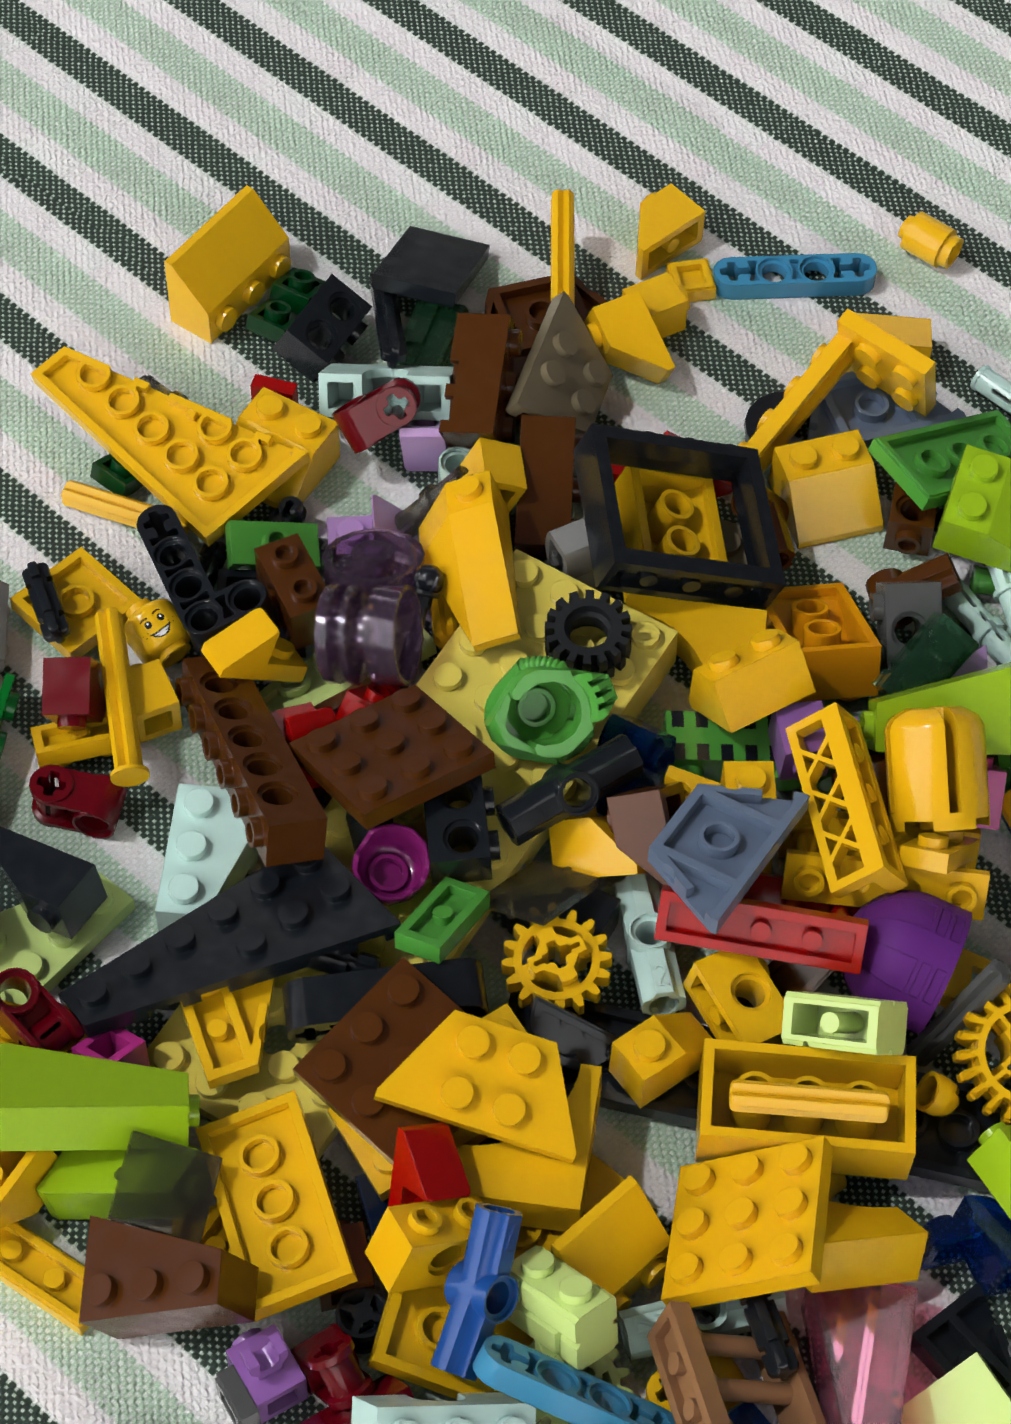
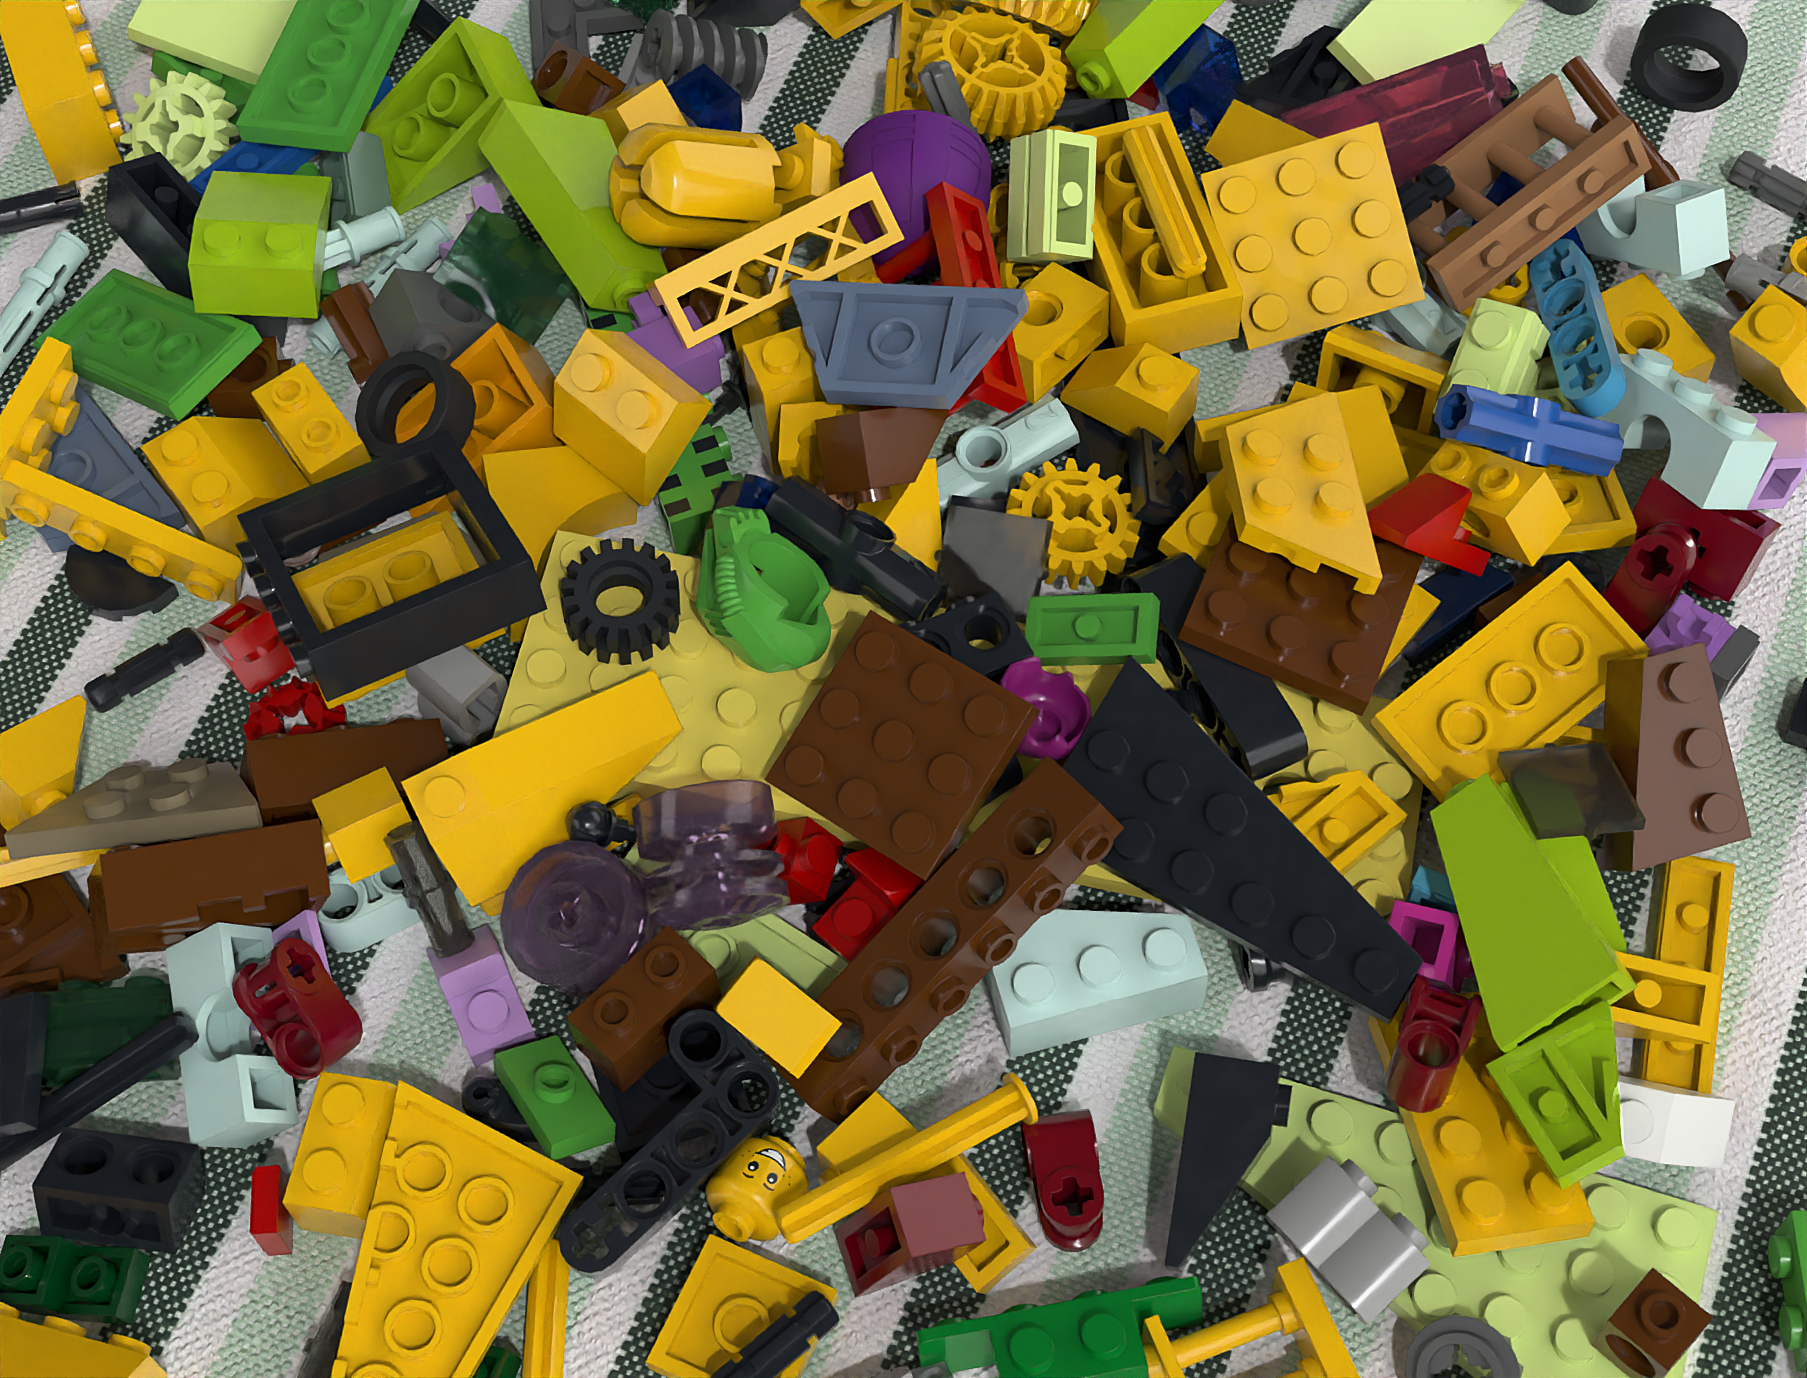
camera: 105 degrees left, 5 degrees up
none -> black axle [84,627,205,713]
none -> yellow brick [251,361,372,485]
none -> black tyre [355,350,476,458]

